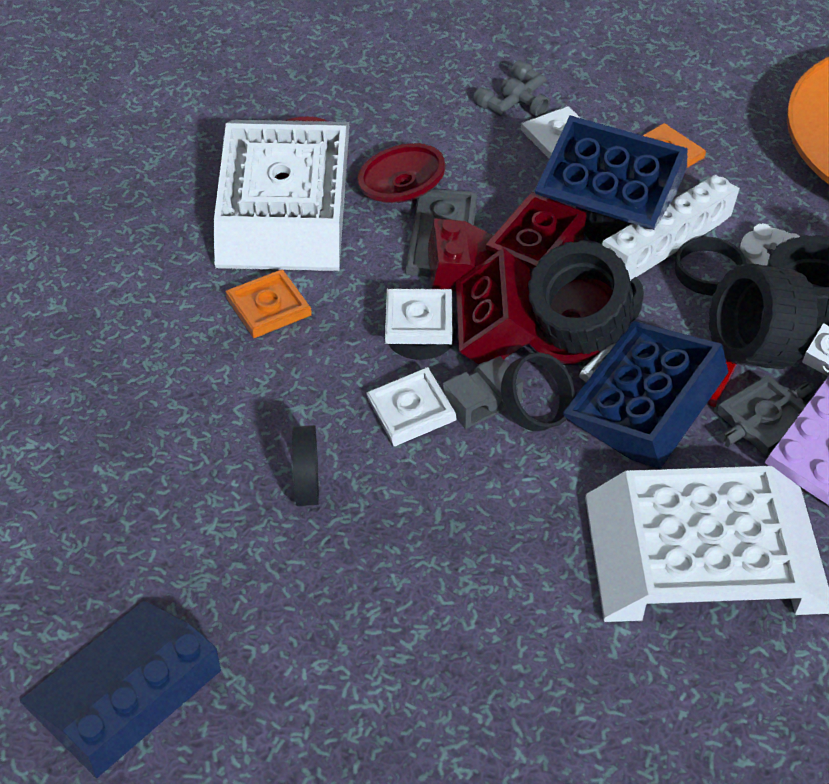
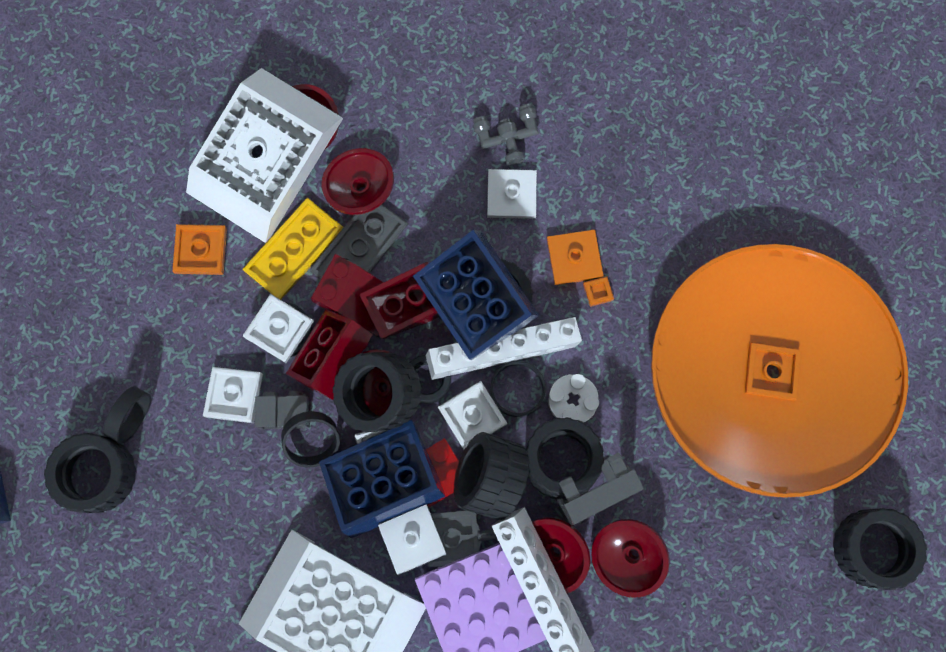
camera: 30 degrees right, 30 degrees up
none -> black tyre [44,433,136,513]
none -> yellow tile [242,198,344,300]
none -> white plate [378,505,447,575]
none -> white plate [438,381,507,450]
none -> orange tile [583,276,614,307]

